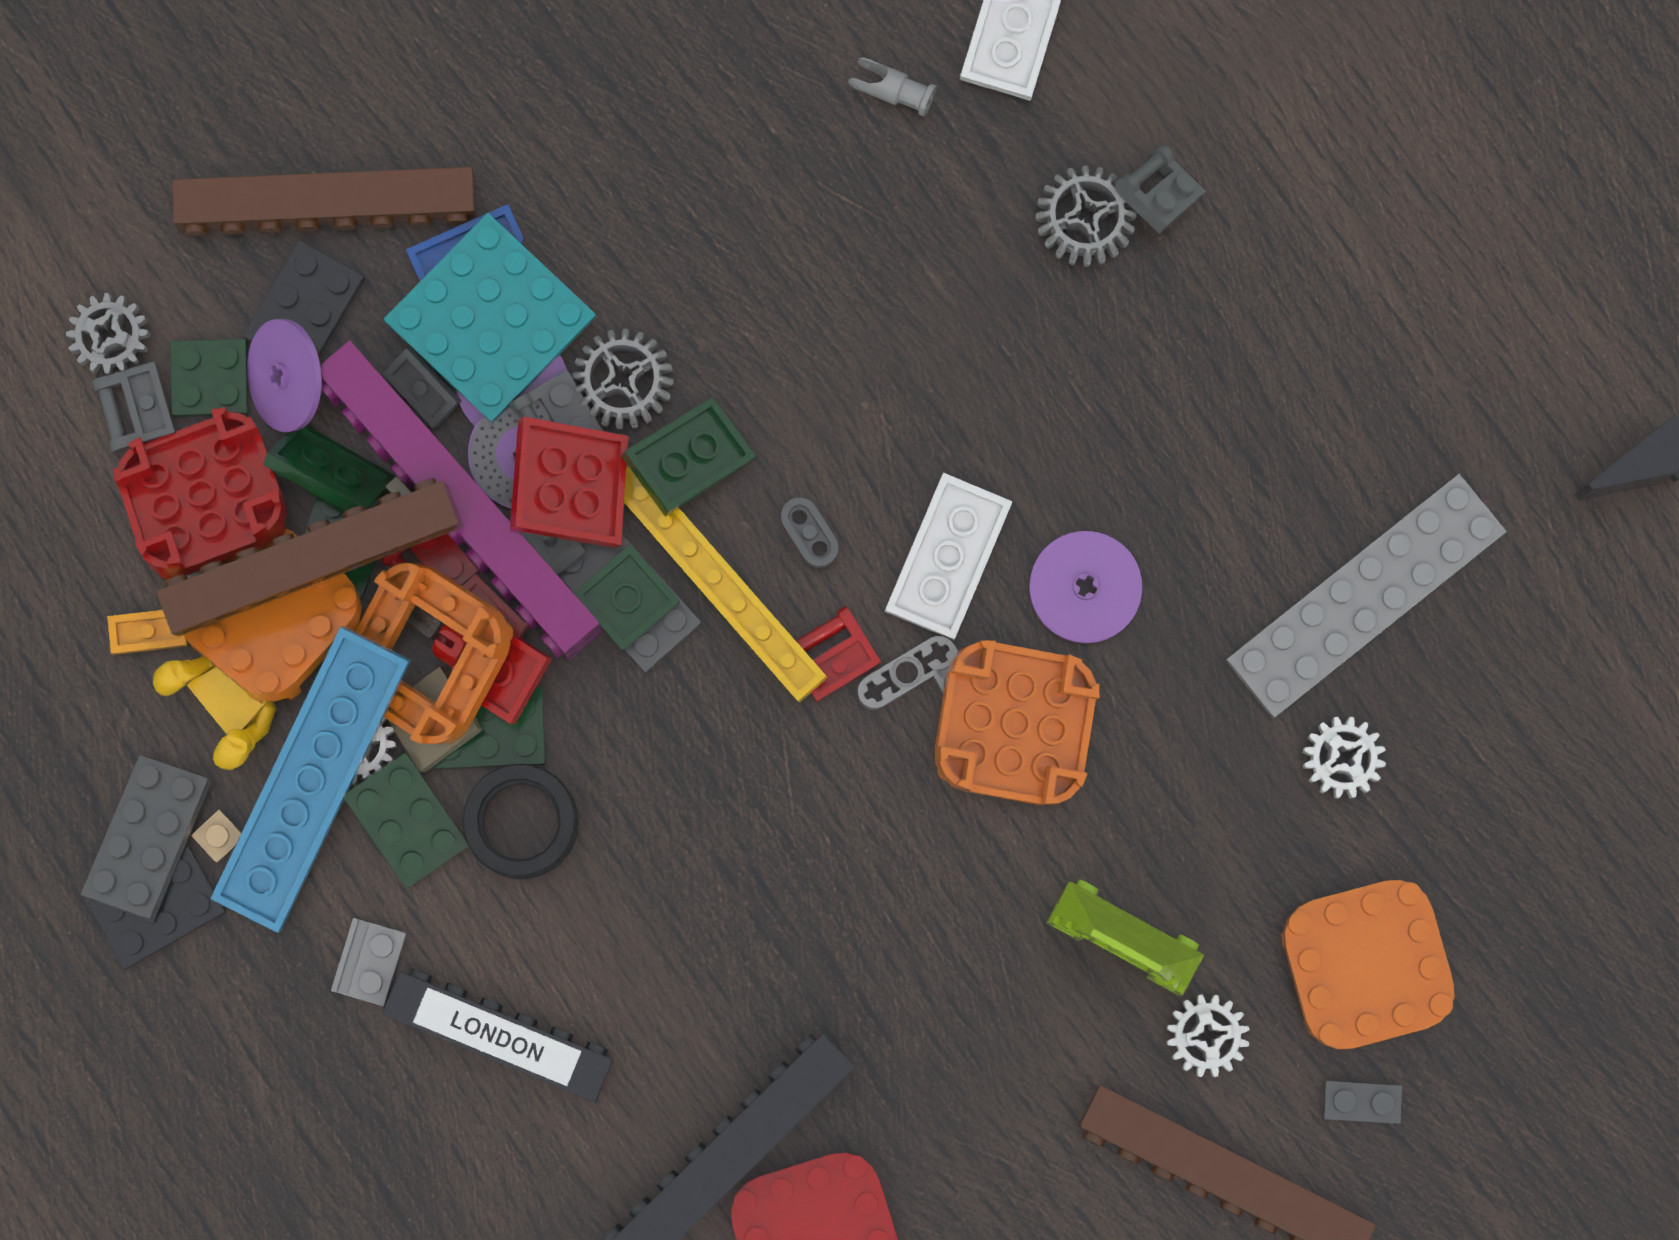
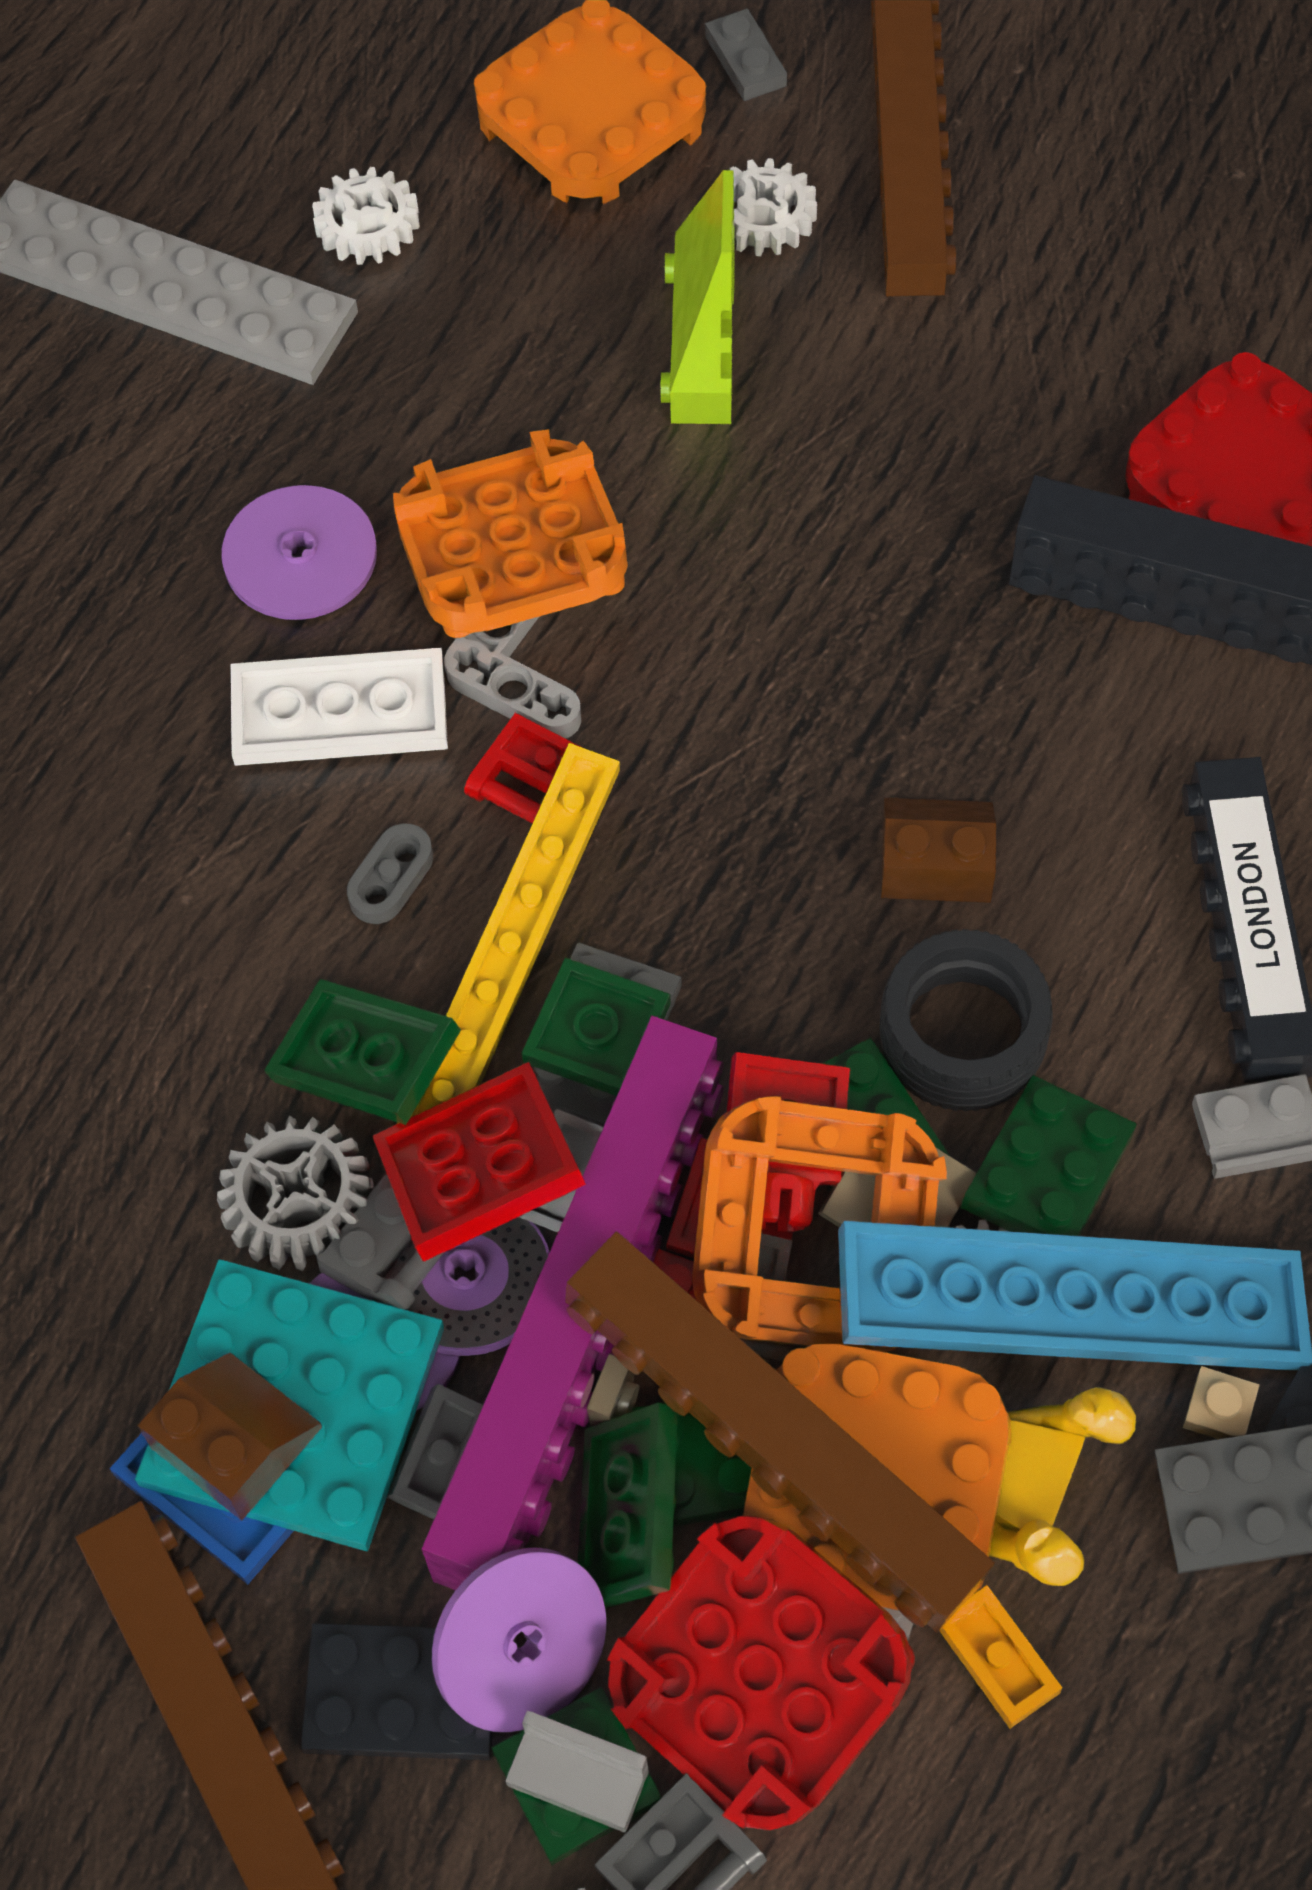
camera: 110 degrees left, 20 degrees down
none -> reddish brown slope [138,1352,322,1521]
none -> light grey panel [505,1711,649,1833]
none -> reddish brown slope [881,798,996,903]

